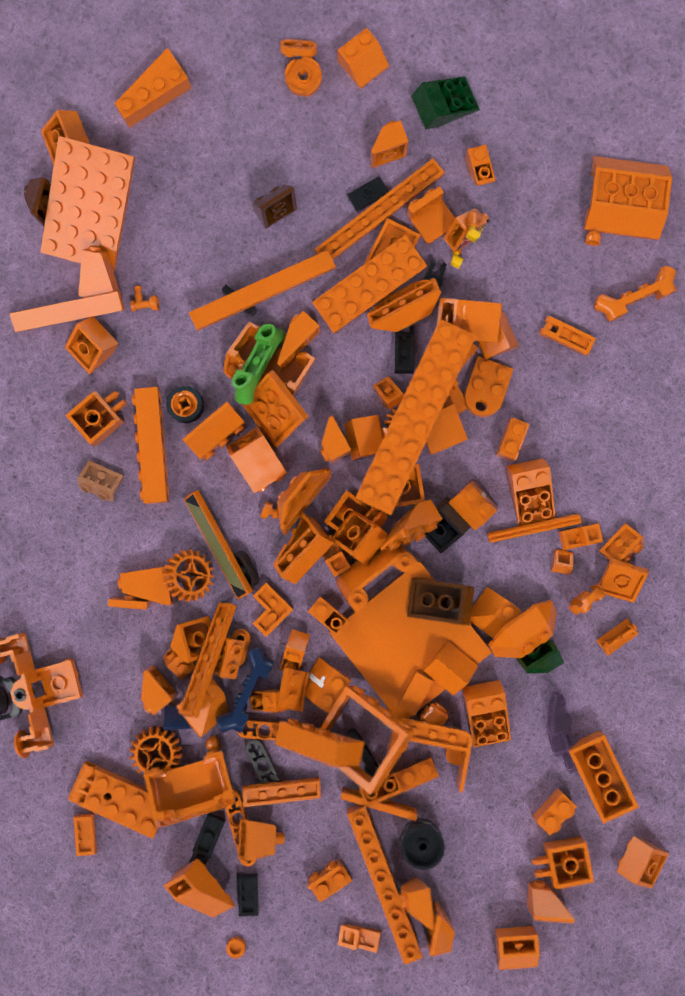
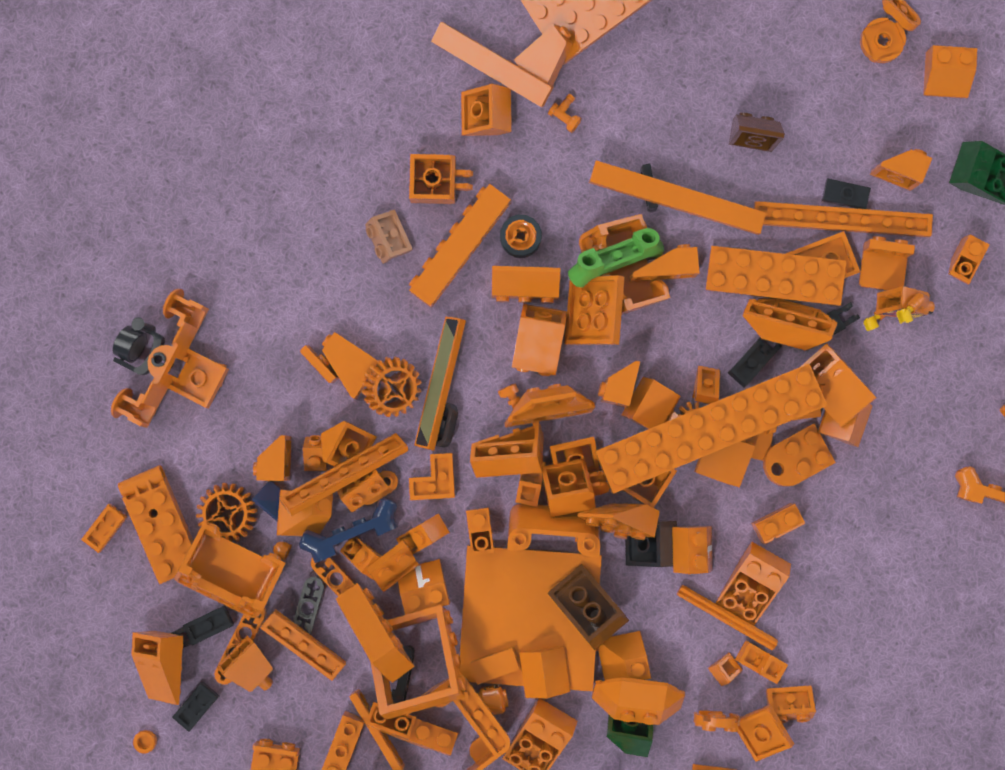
camera: 45 degrees right, 0 degrees up
orange plate [539,316,596,356] -> none

